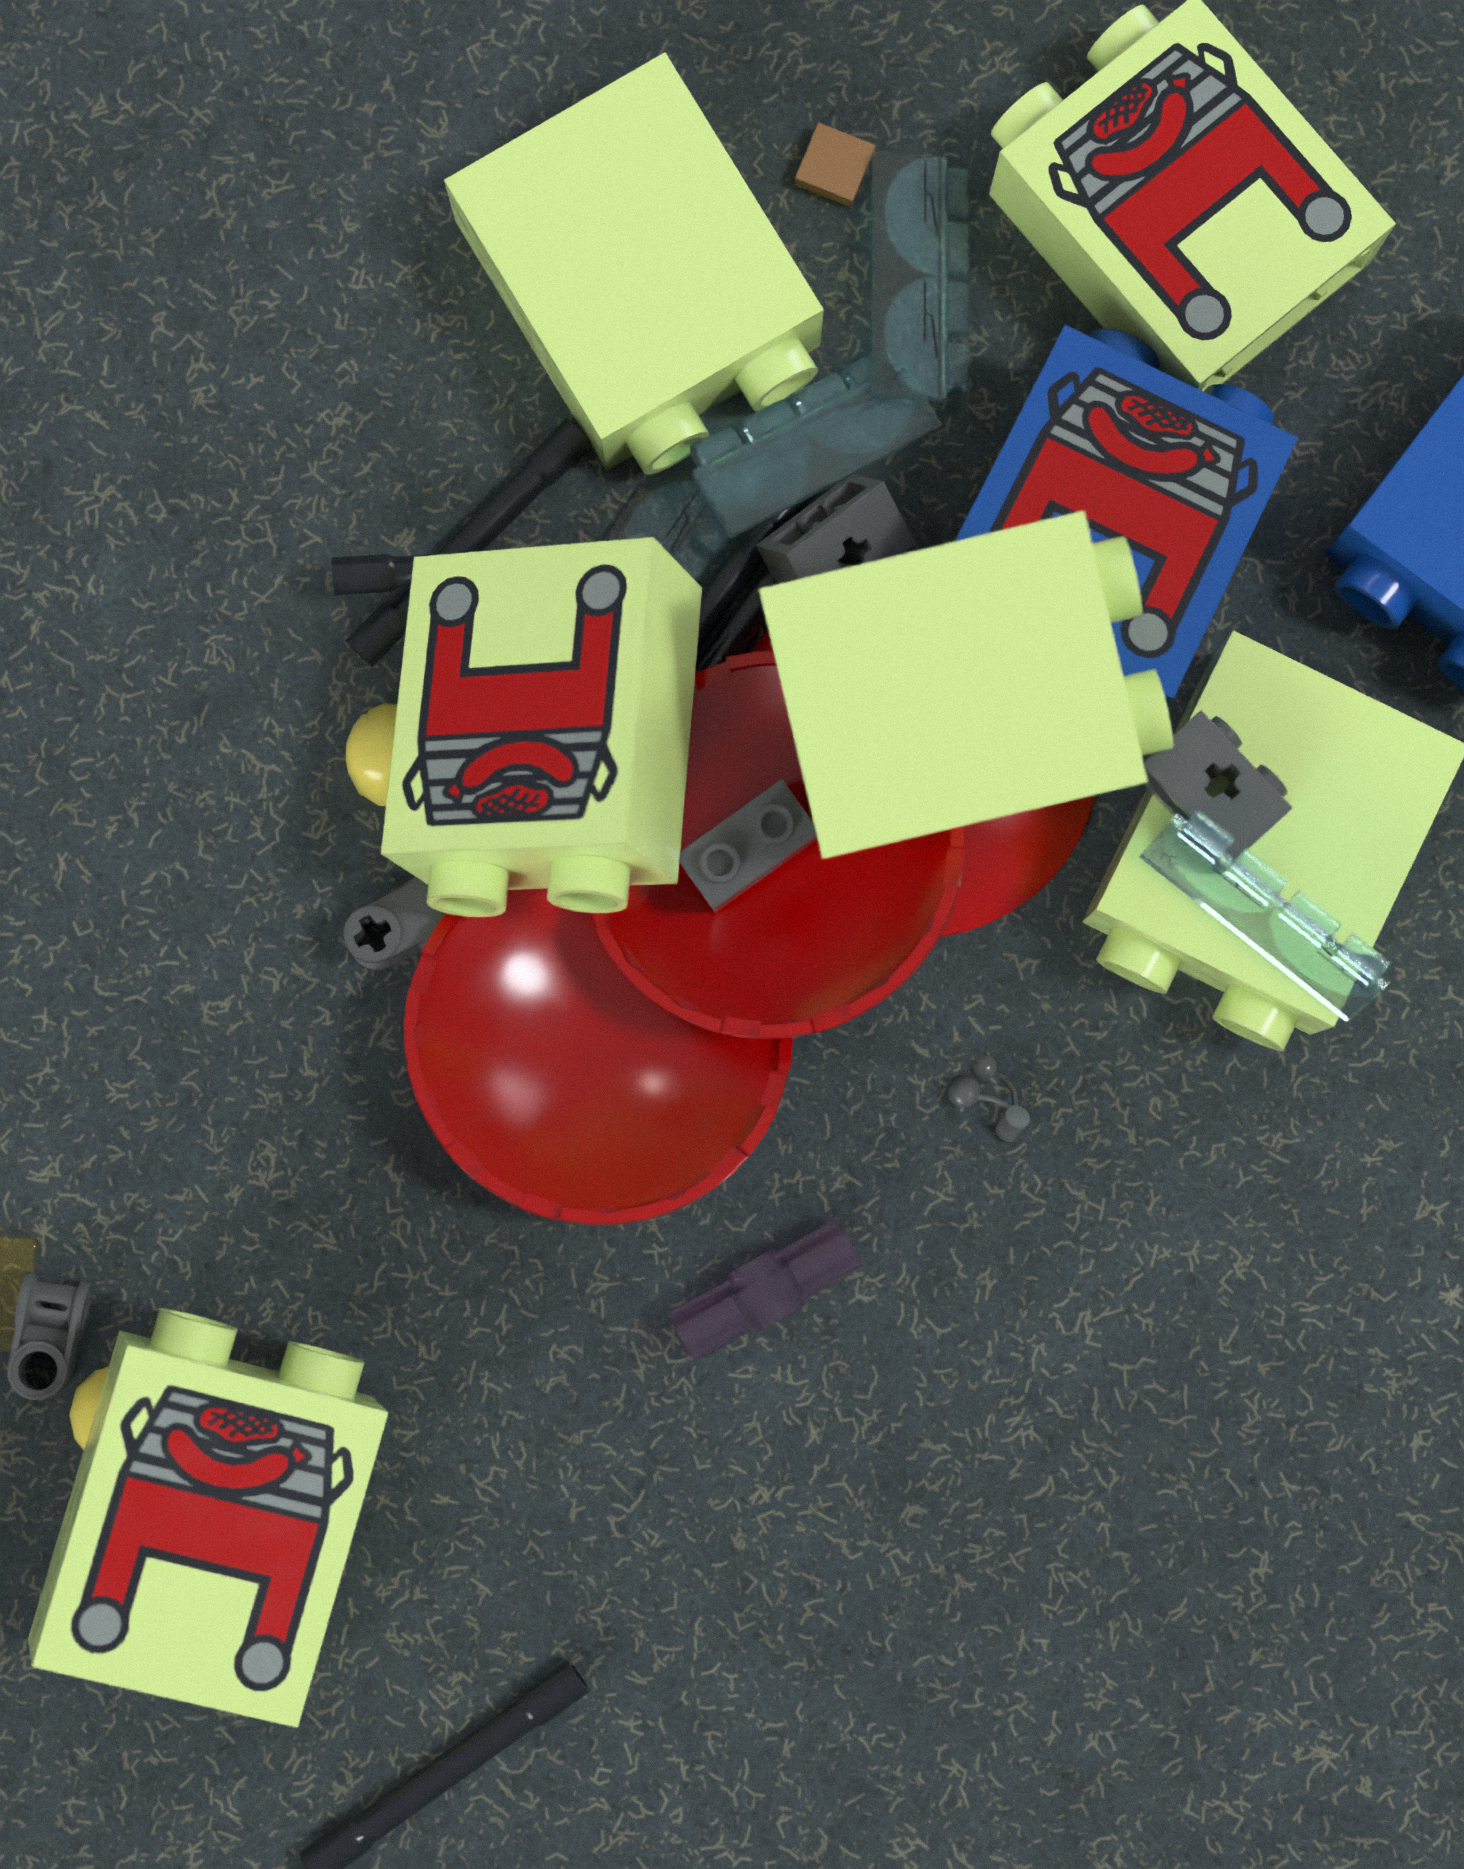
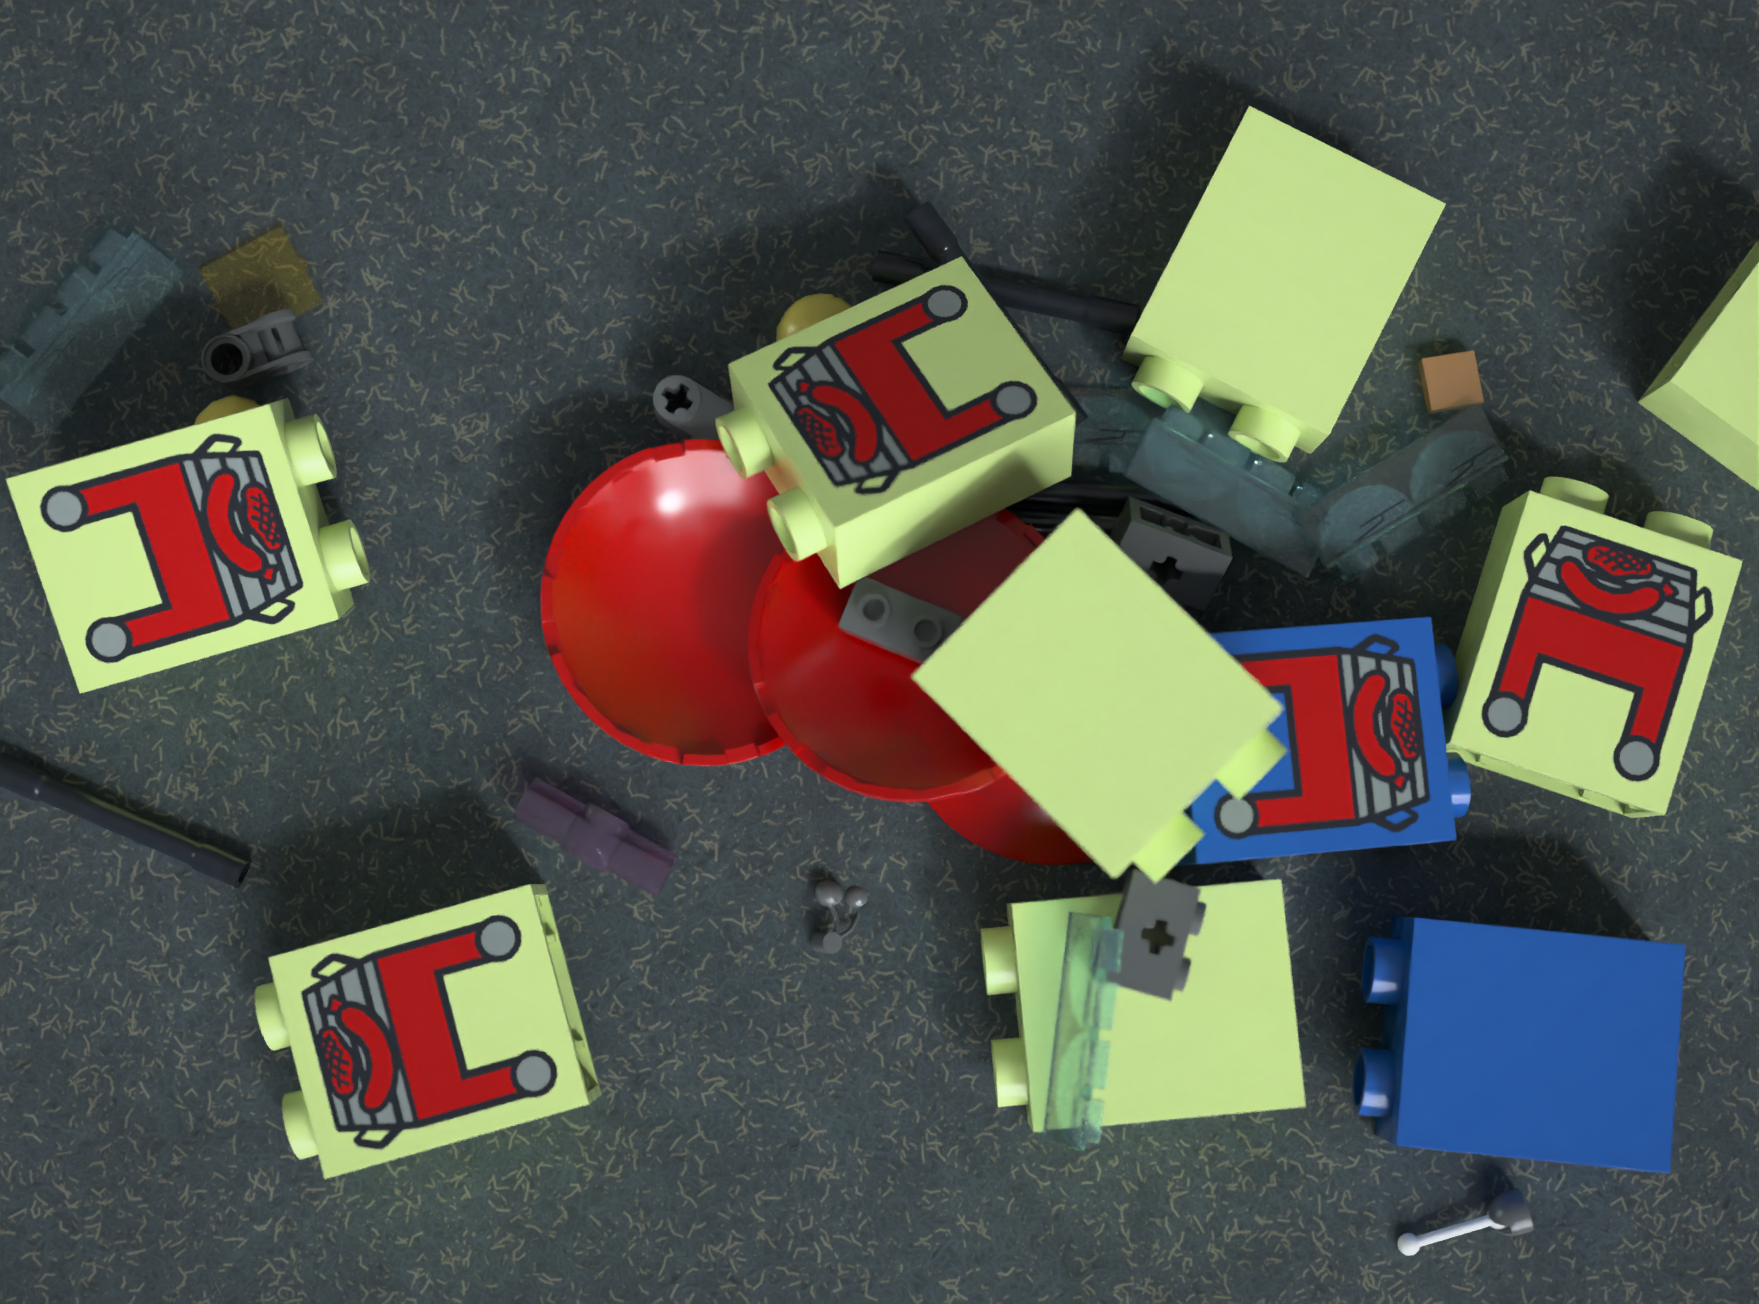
camera: 60 degrees right, 0 degrees up
none -> brick [255,884,602,1179]

